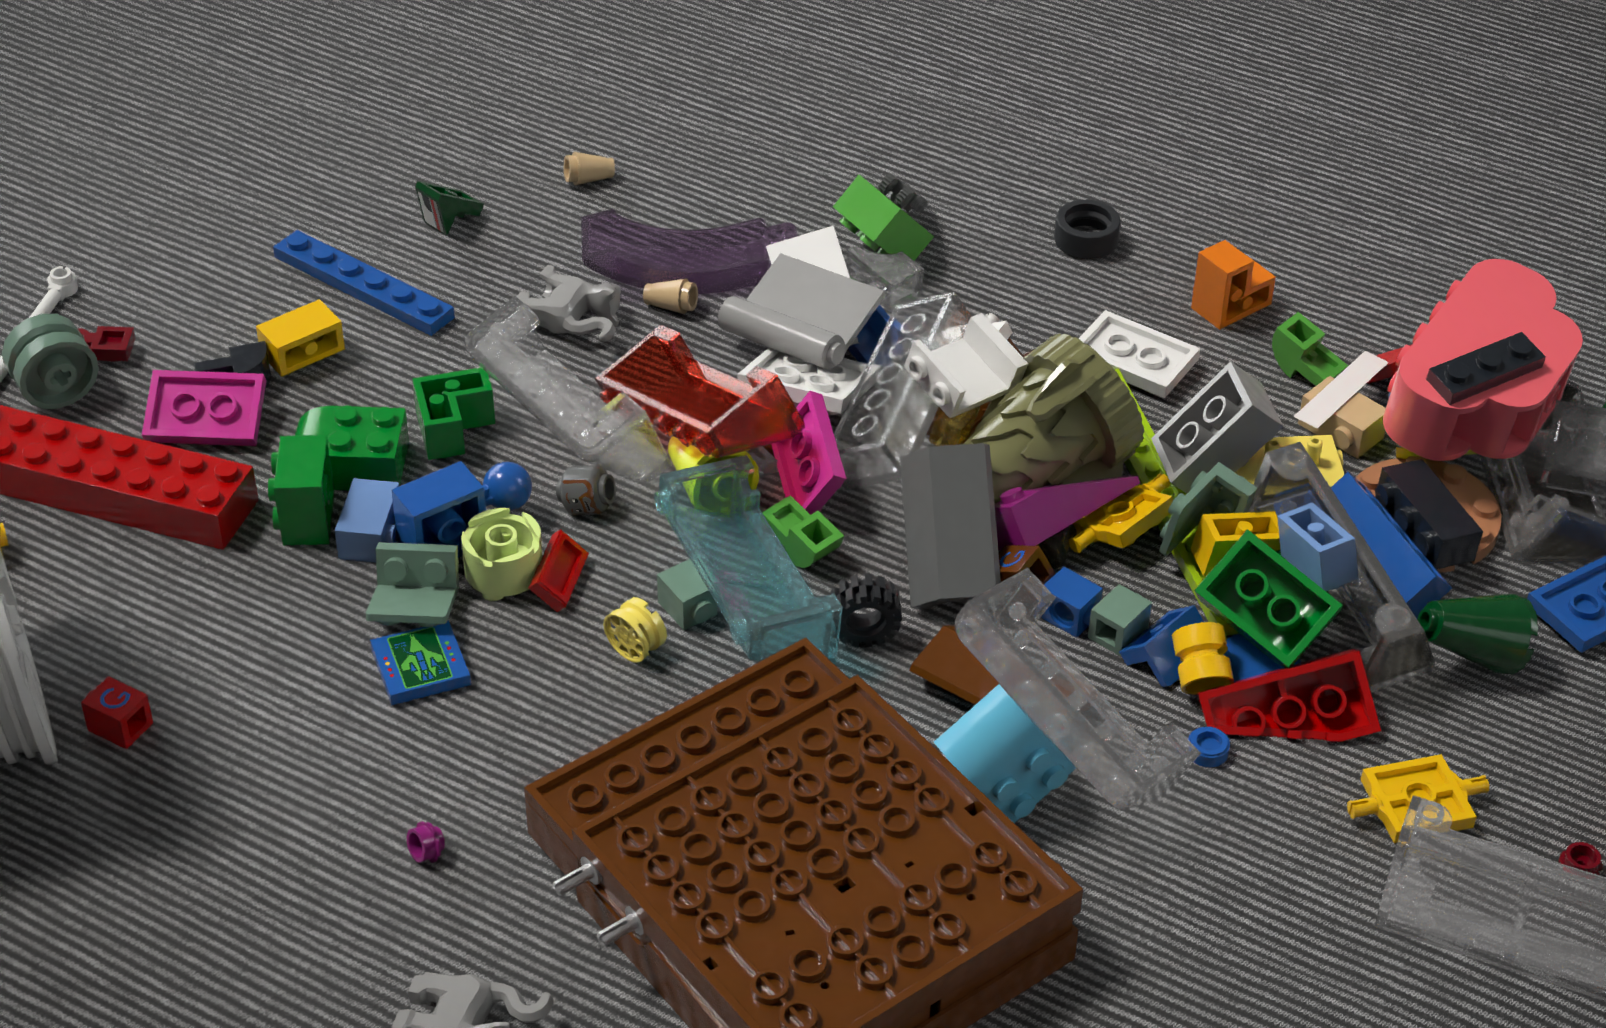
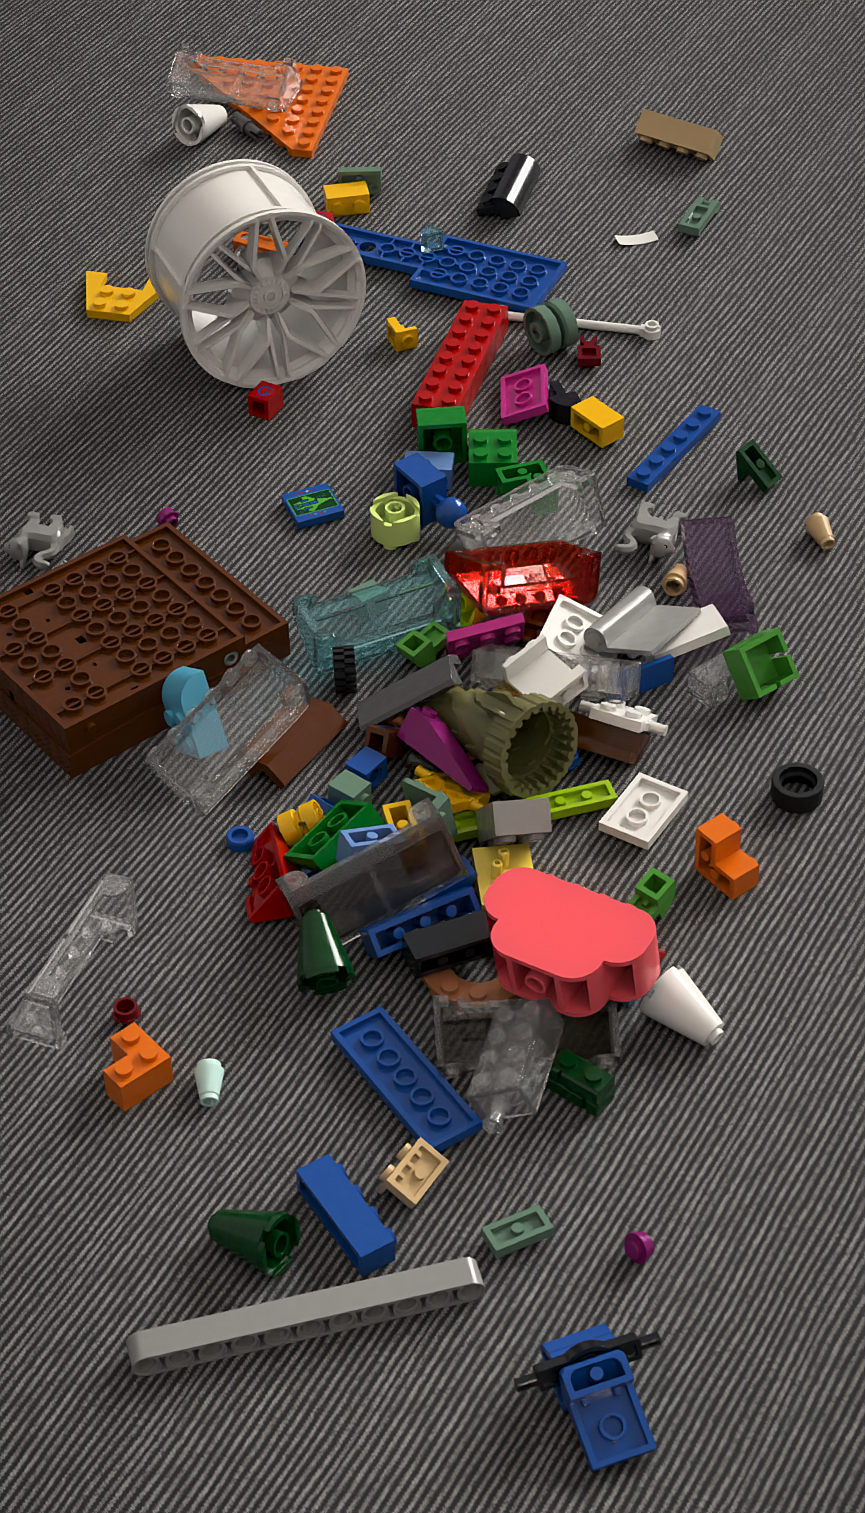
camera: 90 degrees right, 0 degrees up
sand green bracket [366,542,459,627] -> none
red tile [528,529,589,612] -> none
light yellow wheel [603,597,667,663] -> none
dark grey hinge [877,173,929,213] -> none
yellow plate [1347,754,1489,843] -> none
black plate [1426,332,1546,405] -> none

